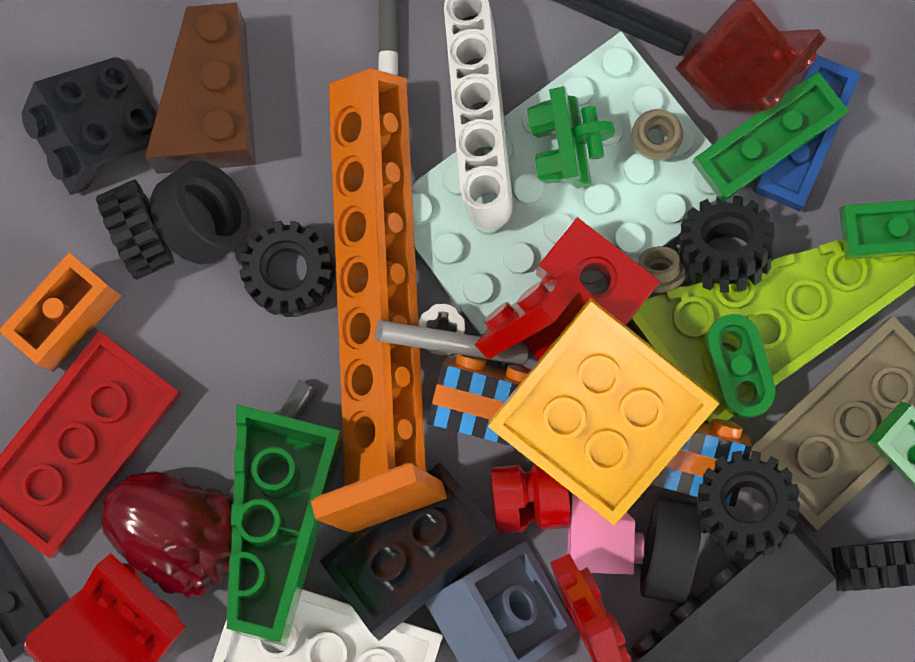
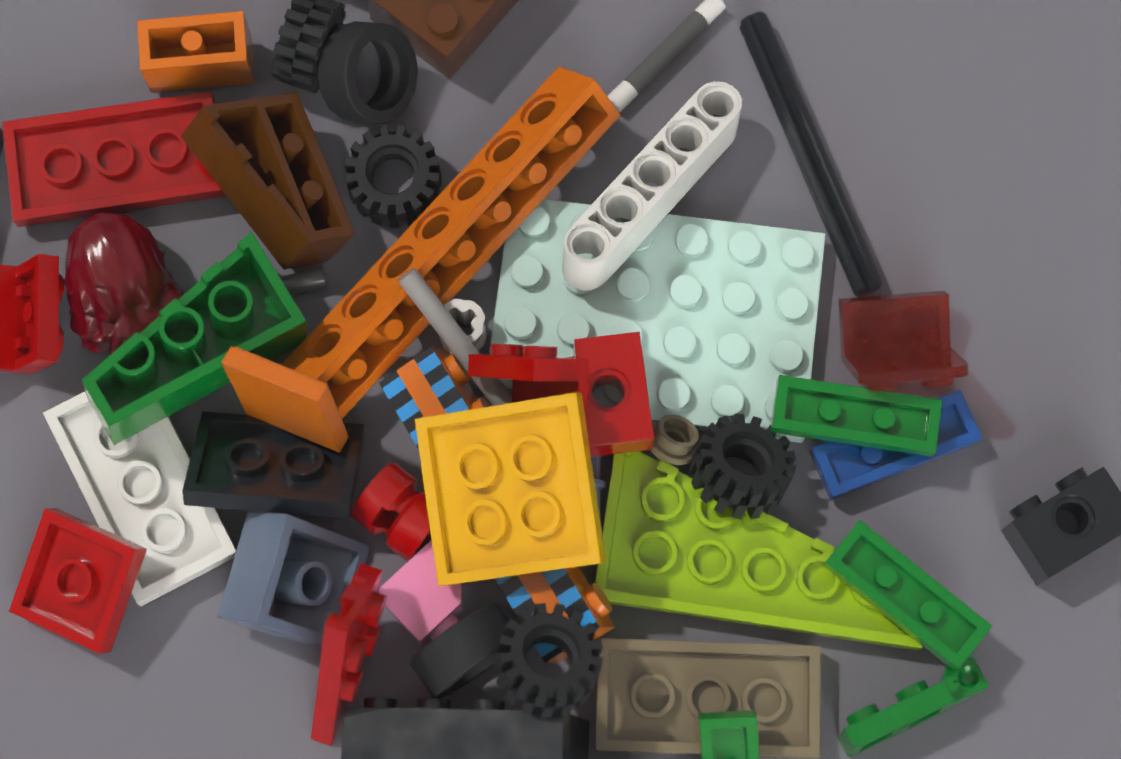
camera: 40 degrees right, 5 degrees down
green hips [527,86,616,189] -> none
dark tan plate [632,109,683,160] -> none
green plate [705,314,776,419] -> none
none -> reddish brown wedge [181,92,355,270]

